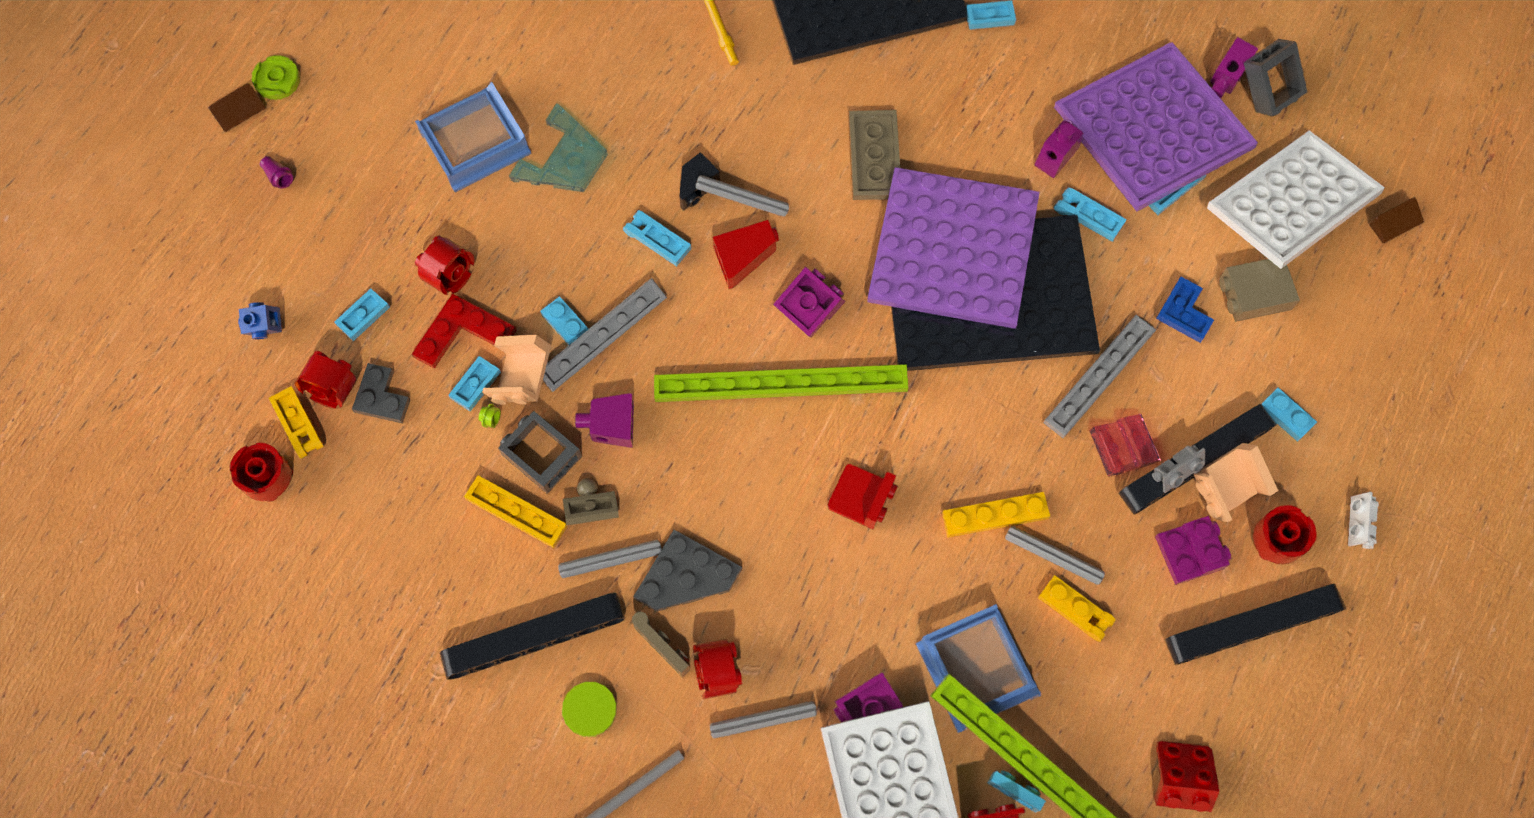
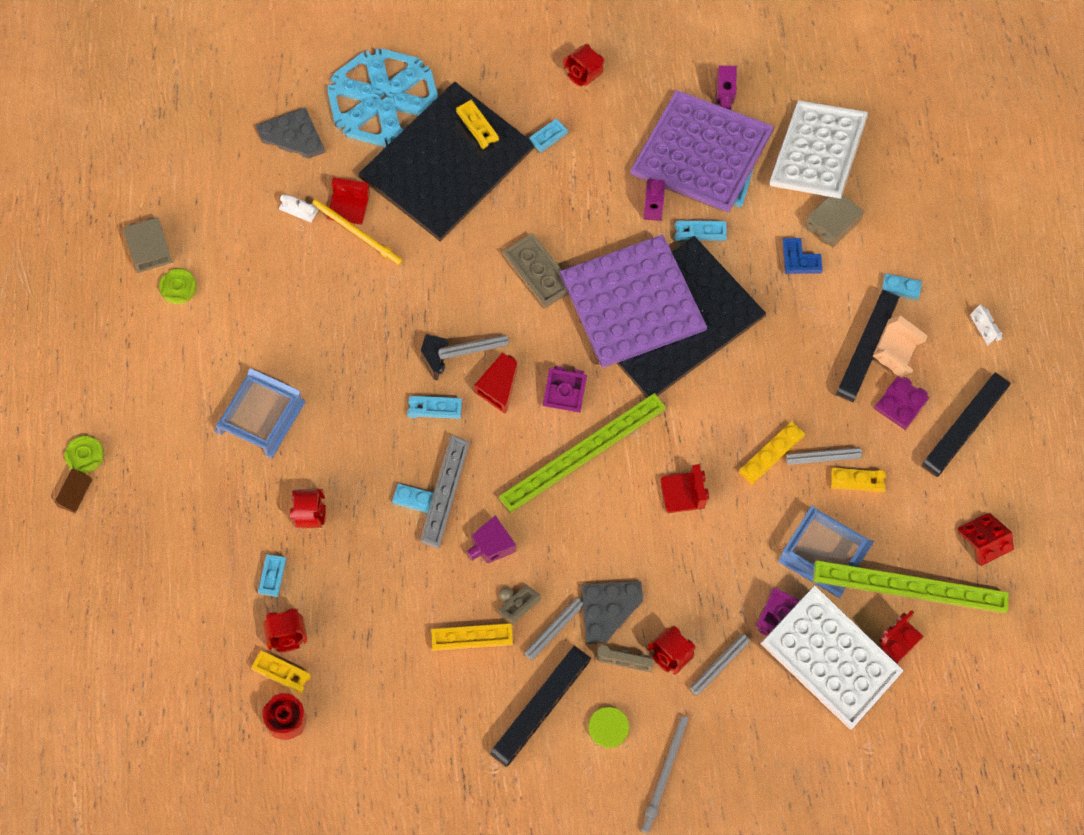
camera: 35 degrees left, 5 degrees down
blue brick [238,302,282,340] -> none
magenta cone [260,156,293,189] -> none
dark grey plate [352,363,410,424] -> none
red plate [412,294,517,369] -> none
medium azure plate [448,356,501,412] -> none
lime plate [479,403,501,428] -> none
light nougat panel [482,335,551,405] -> none
dark grey window [498,411,582,494] -> none
clear light blue wing [509,103,608,192] -> none
medium azure plate [987,770,1045,813] -> none
light grey tile [1043,315,1156,438] -> none
clear pink slope [1089,414,1160,477] -> none
light grey hinge [1152,445,1205,493] -> none
dark grey window [1244,39,1307,116] -> none
red brick [1253,505,1317,564] -> none
reddish brown slope [1369,197,1424,244] -> none

